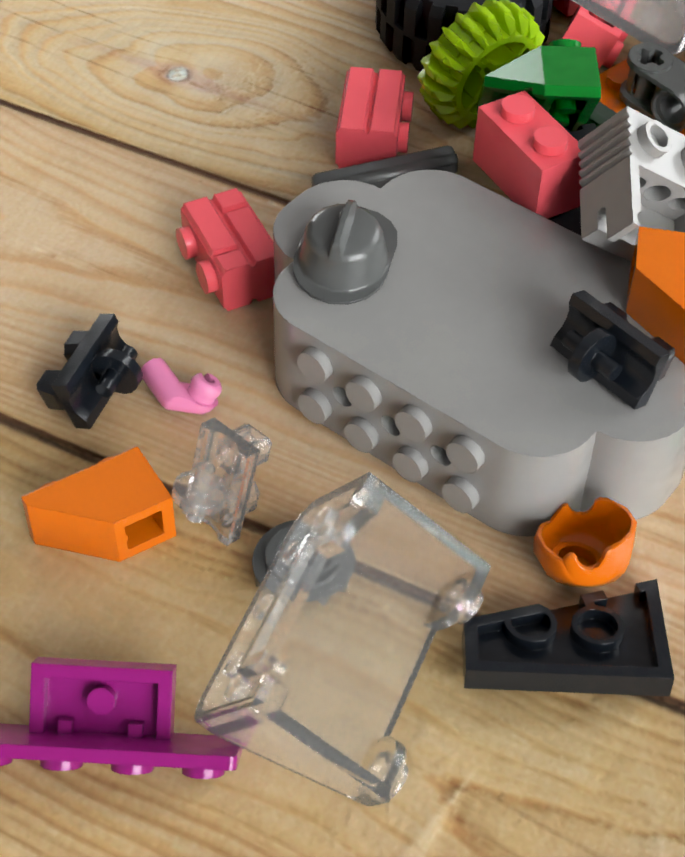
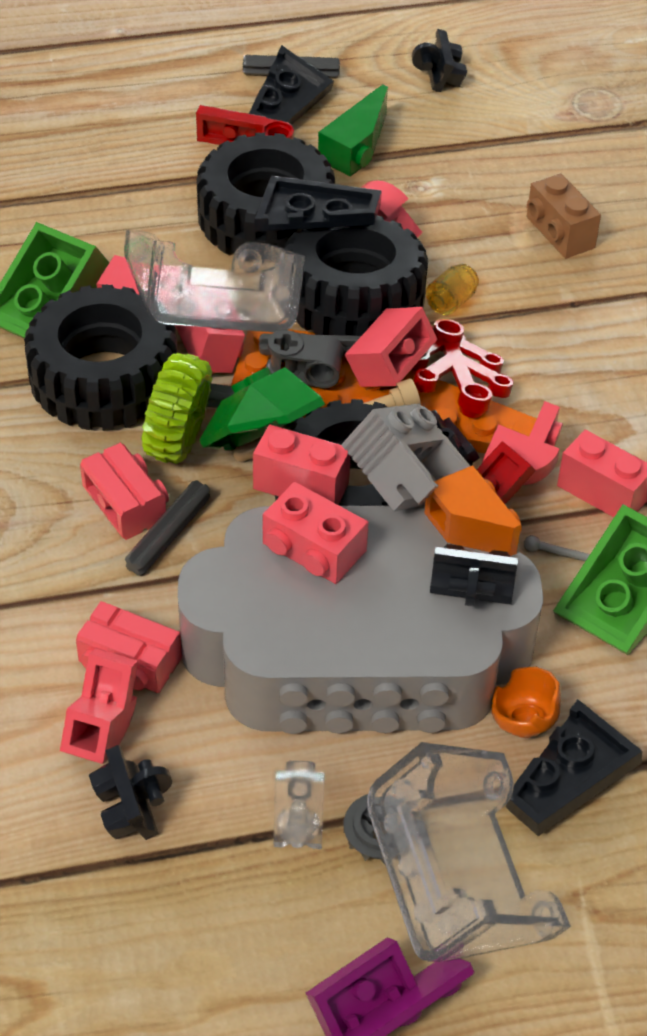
camera: 40 degrees left, 0 degrees up
orange slope [21,446,176,562] -> none
bright pink arm [141,358,222,415] -> none
dark grey piece [293,200,397,305] -> none
none -> coral brick [60,648,138,764]
none -> coral brick [262,481,369,584]

